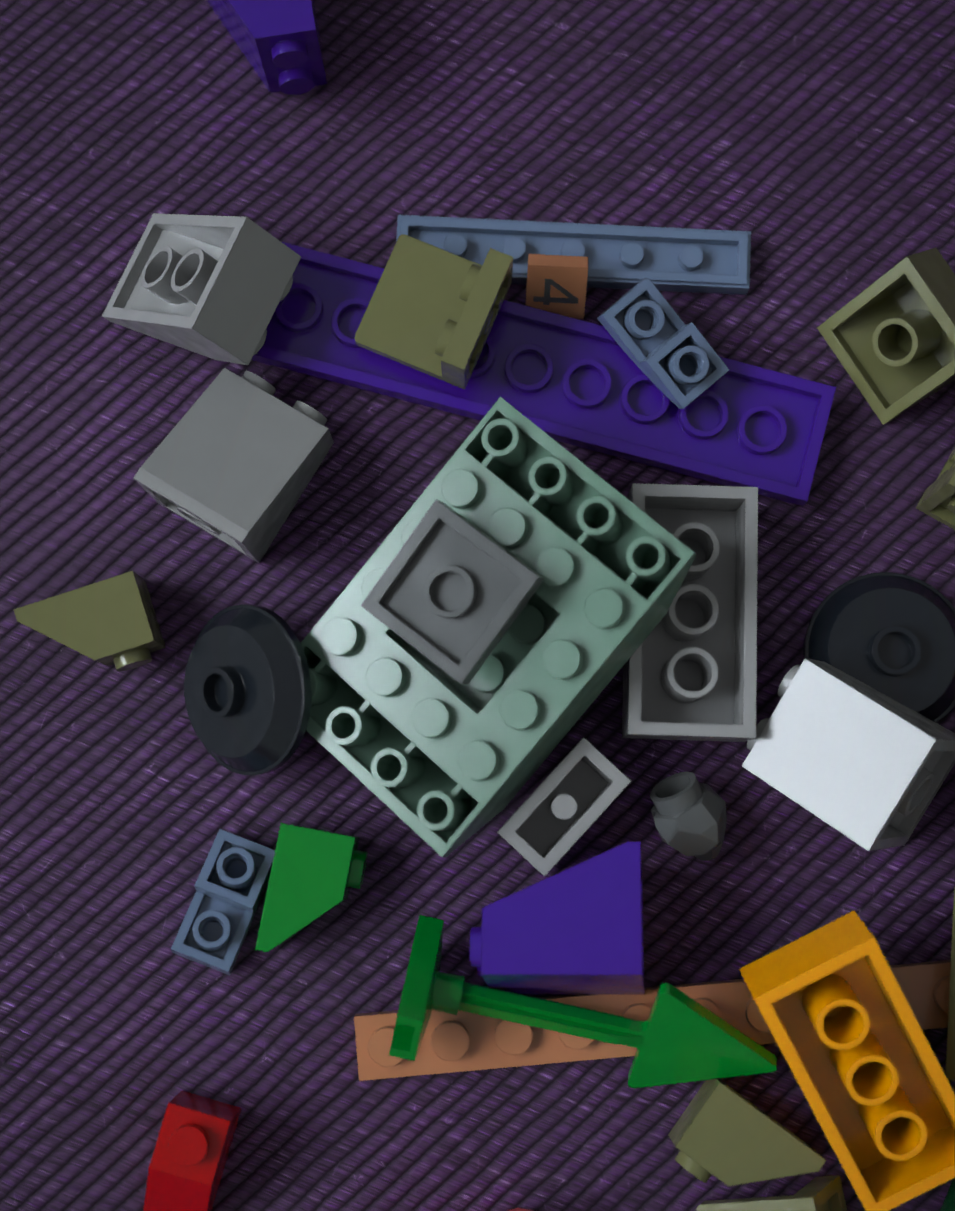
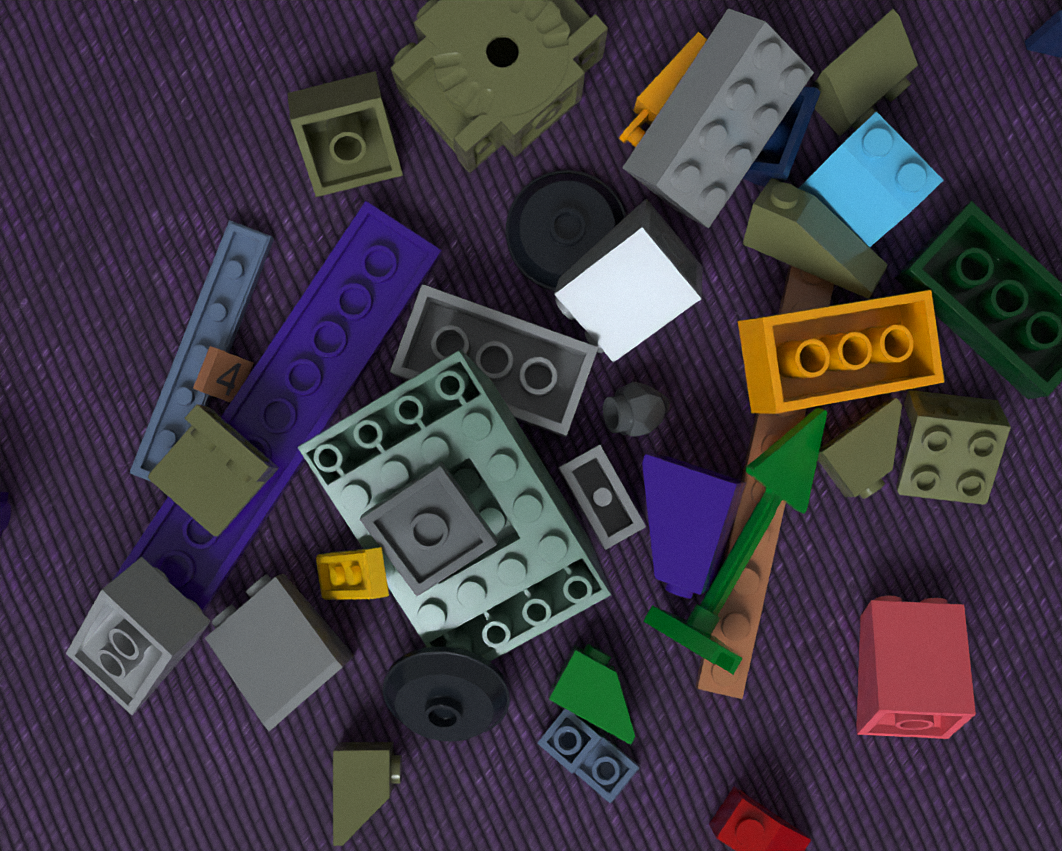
camera: 75 degrees left, 5 degrees up
sand blue slope [597,277,729,410] -> none
none -> yellow tile [316,547,389,600]

